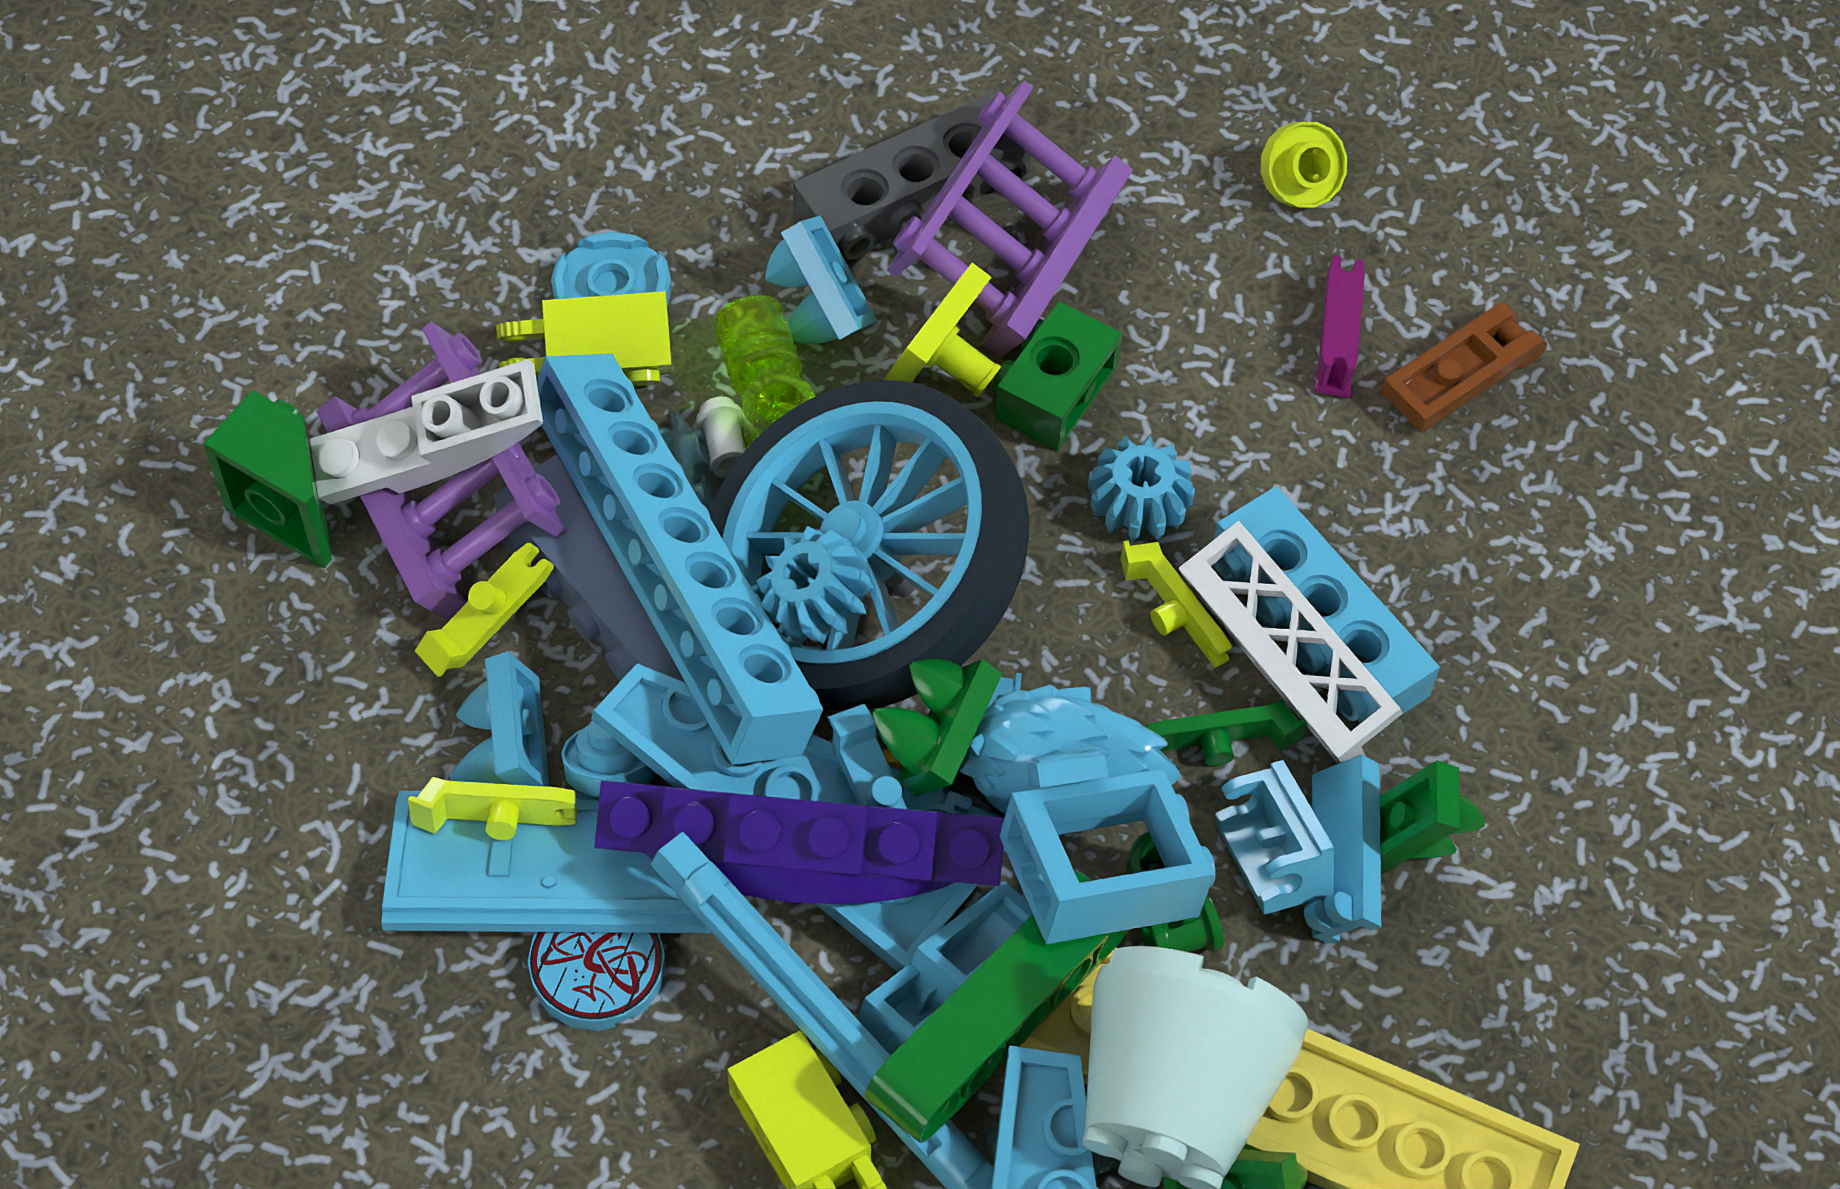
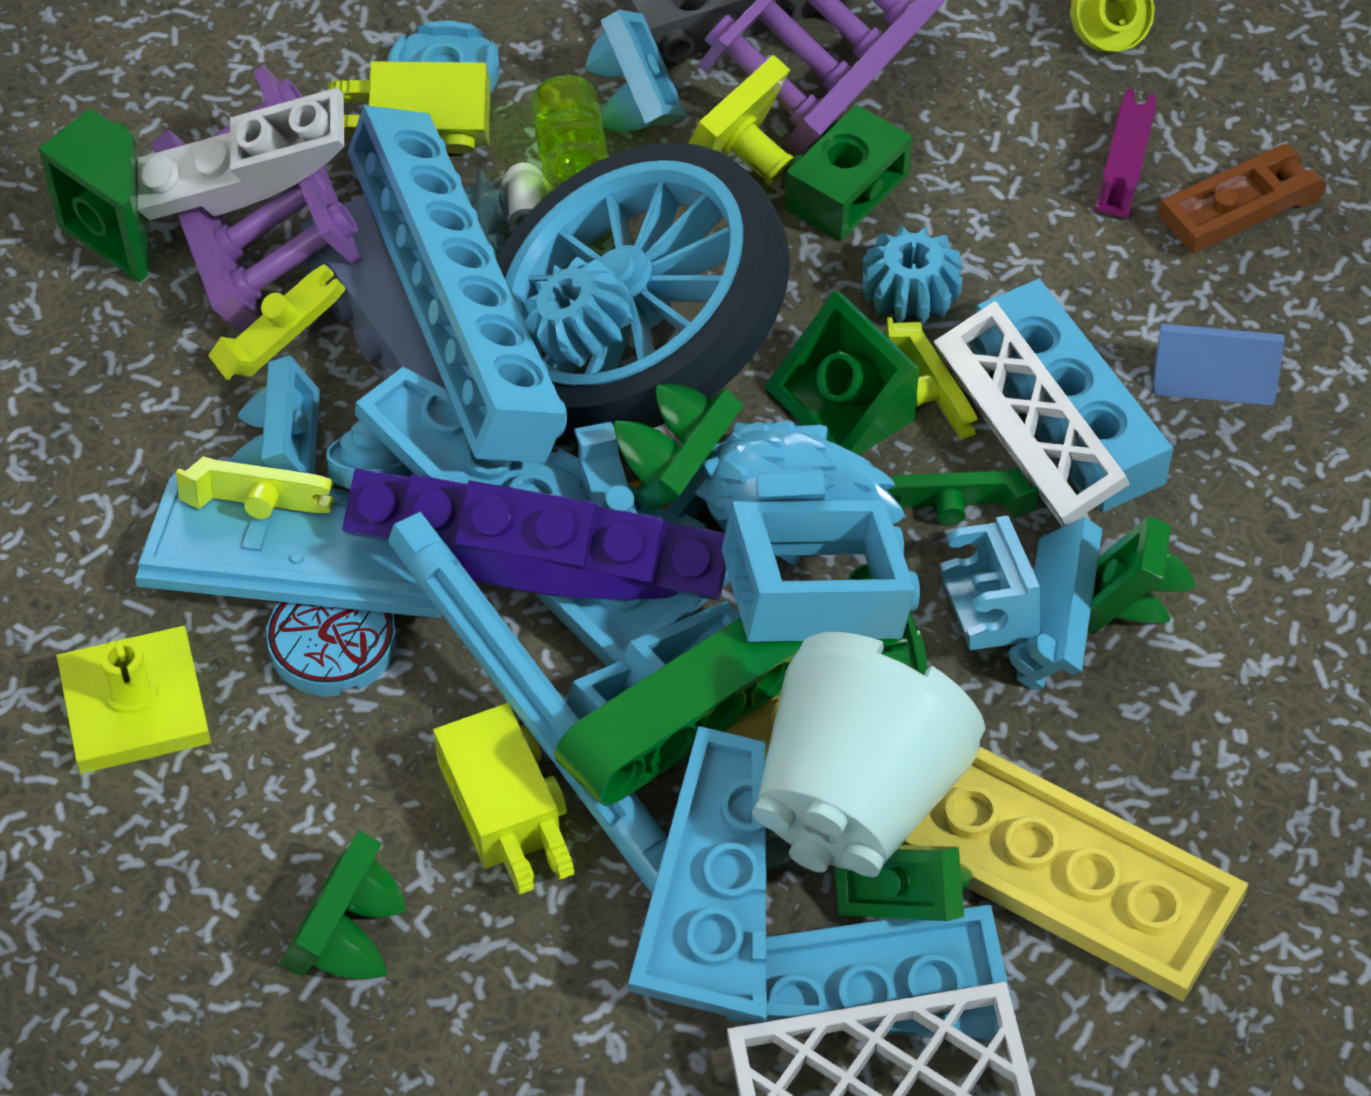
camera: 10 degrees right, 5 degrees down
none -> neon yellow tile [56,625,211,774]
none -> green slope [764,291,919,455]
none -> medium blue slope [1153,324,1285,405]

